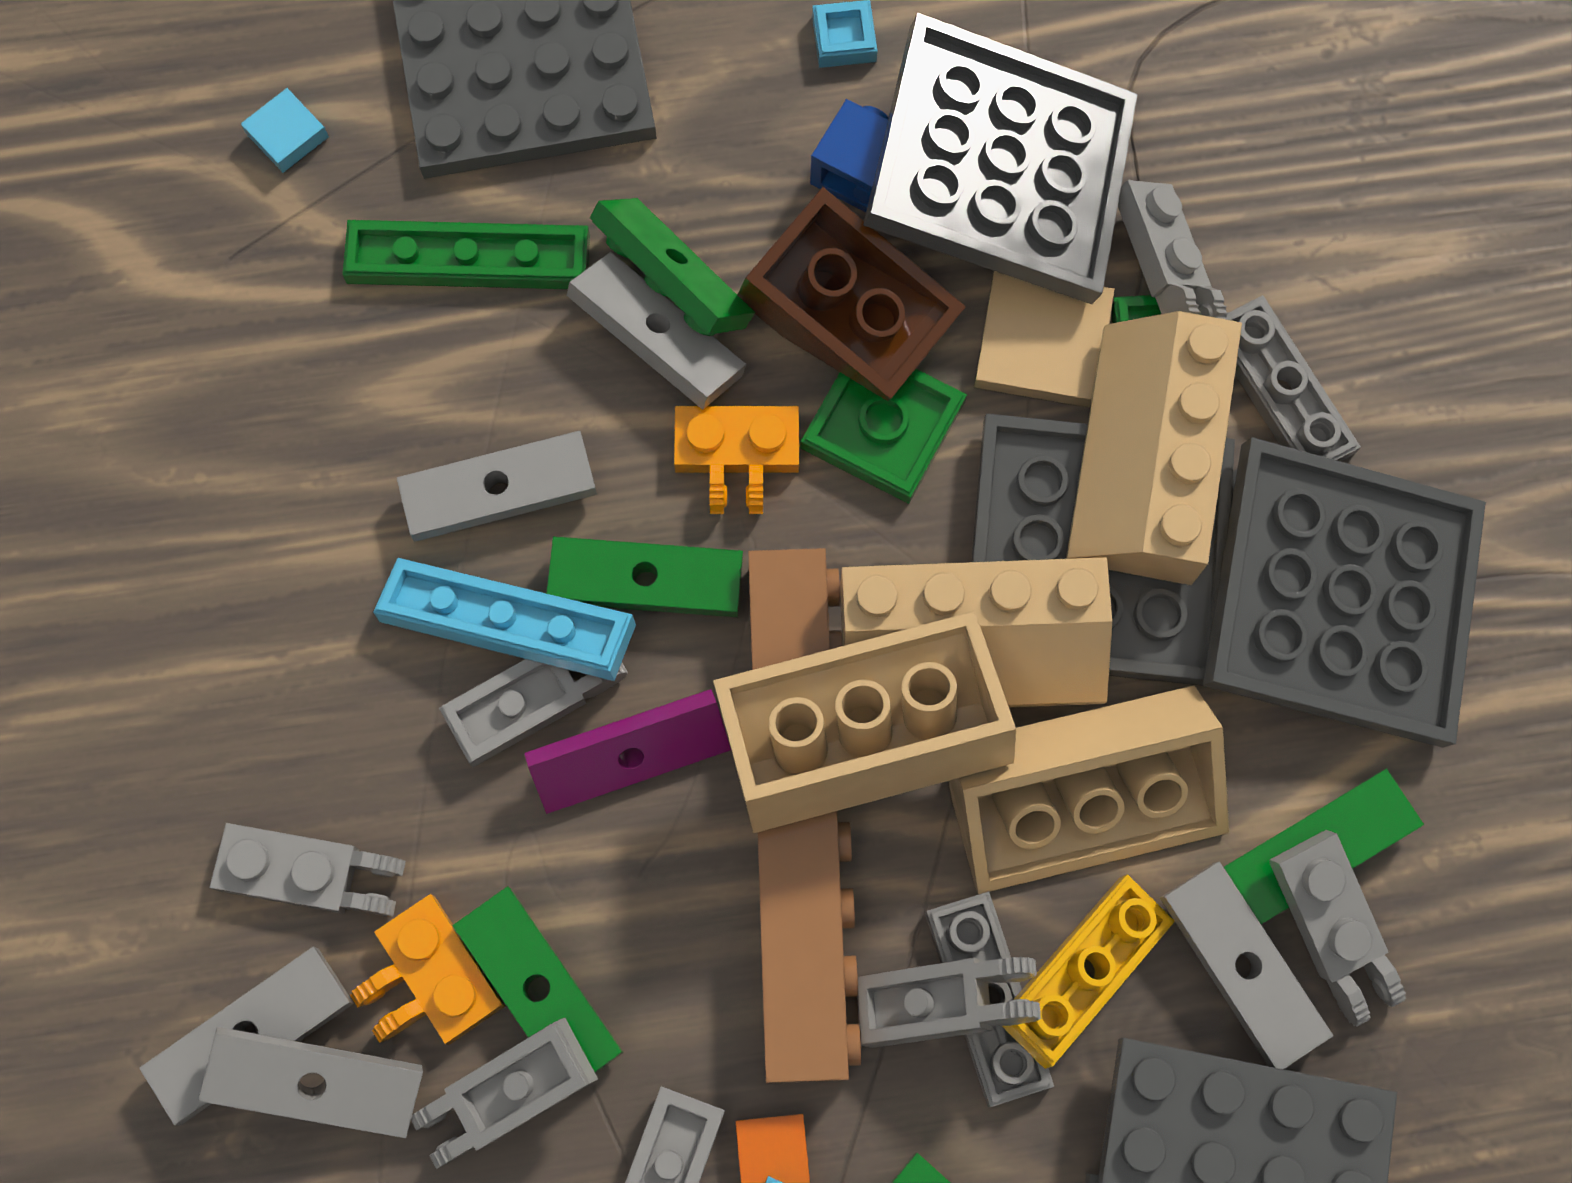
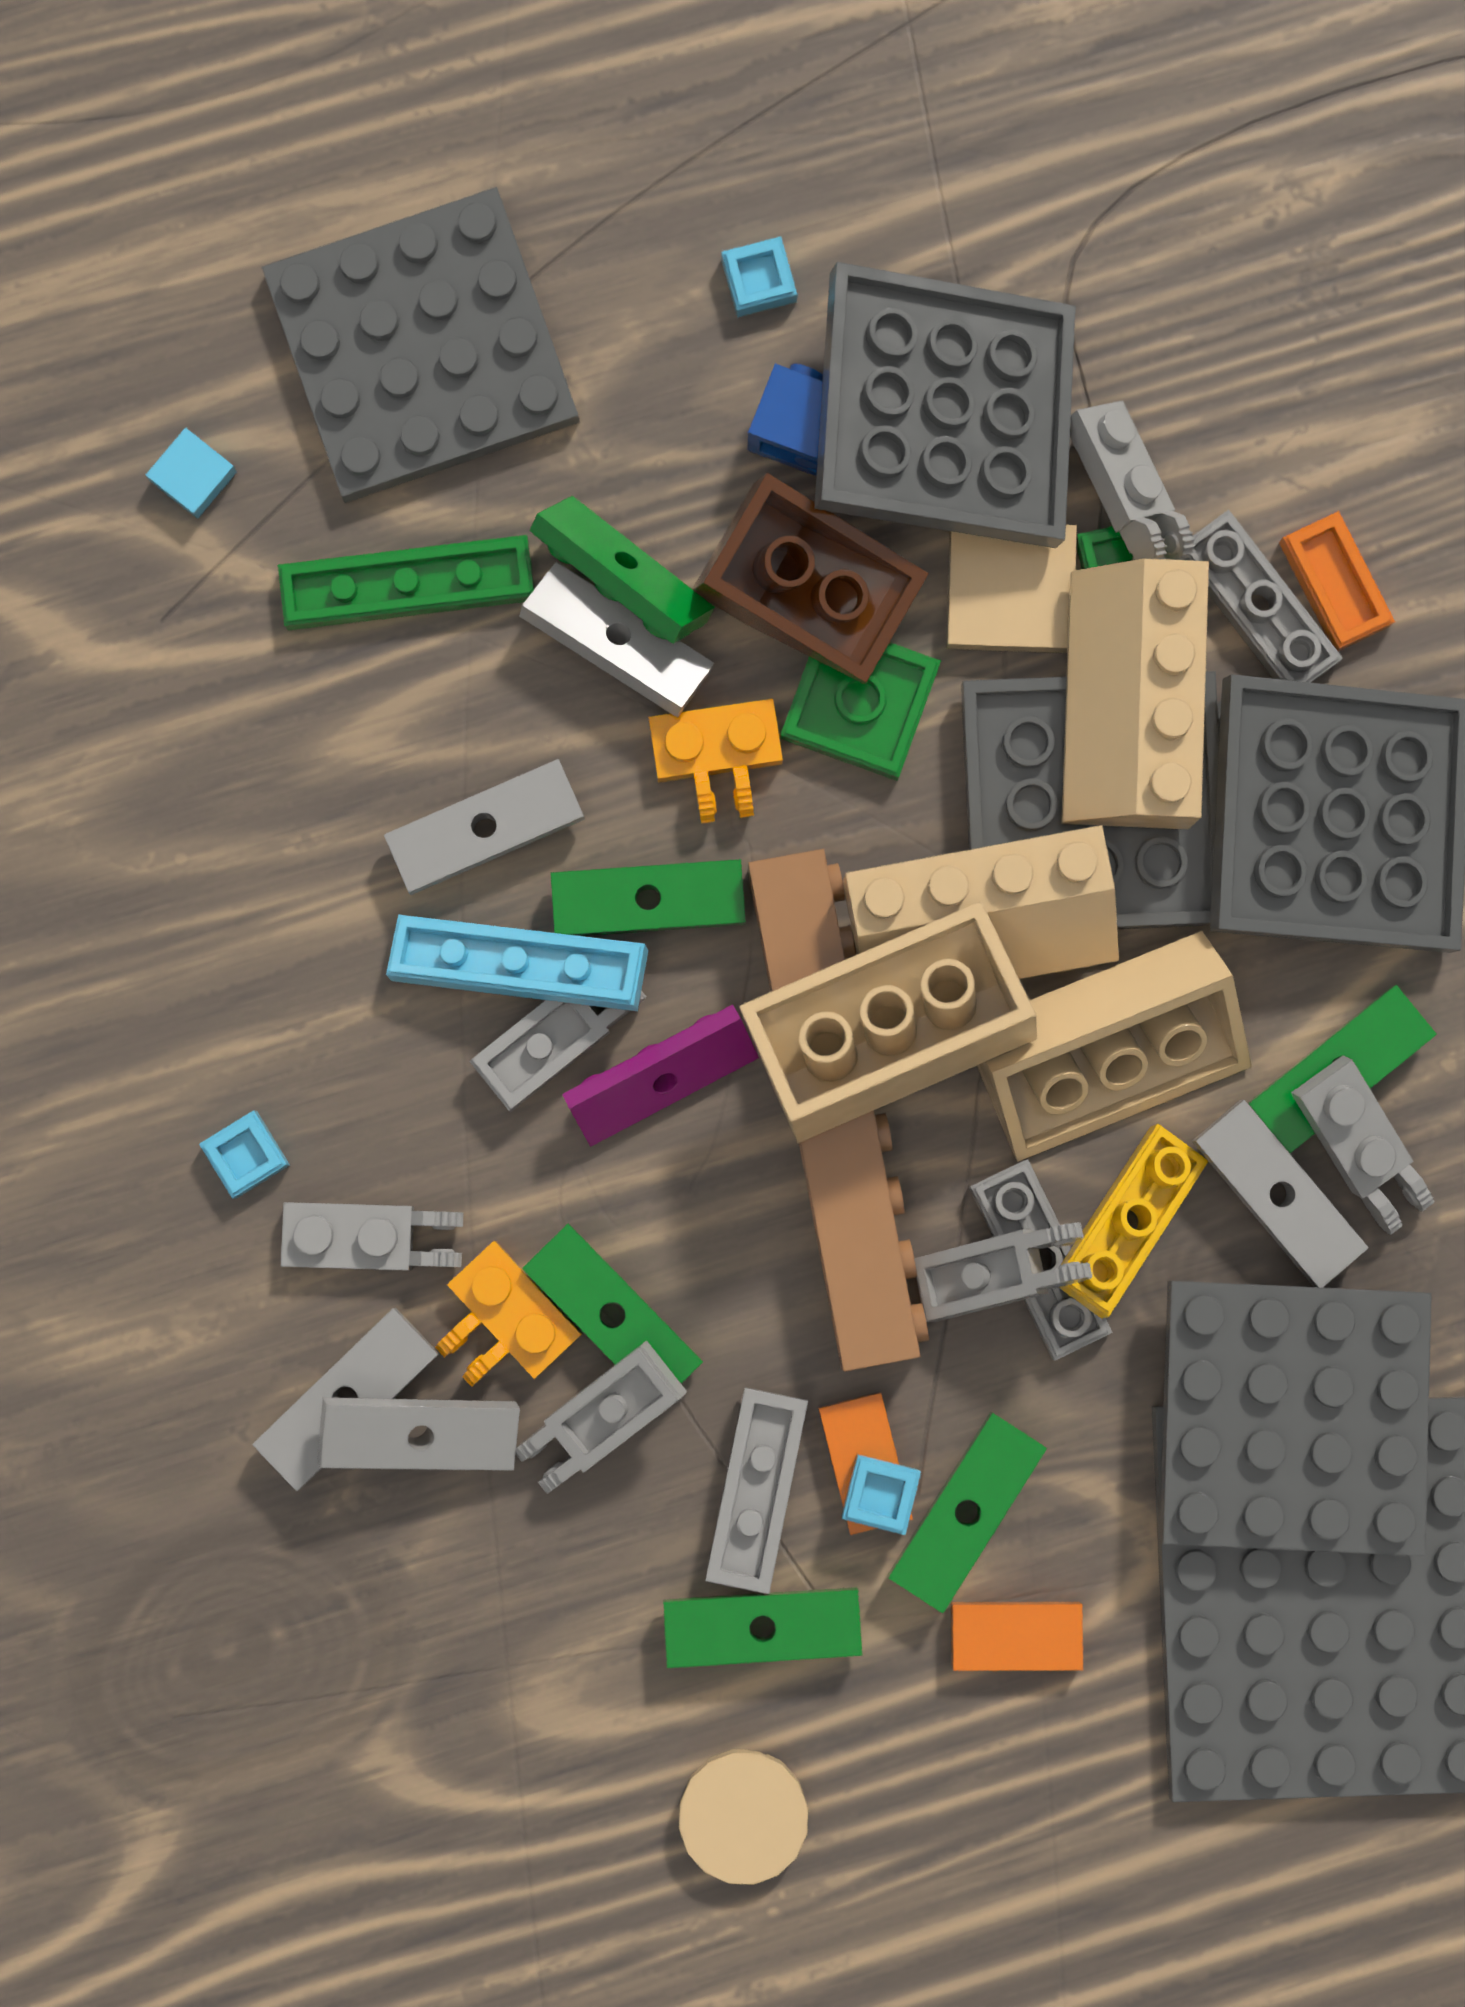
camera: 10 degrees left, 10 degrees up
none -> medium azure tile [199,1110,290,1199]
none -> orange tile [1279,511,1395,651]

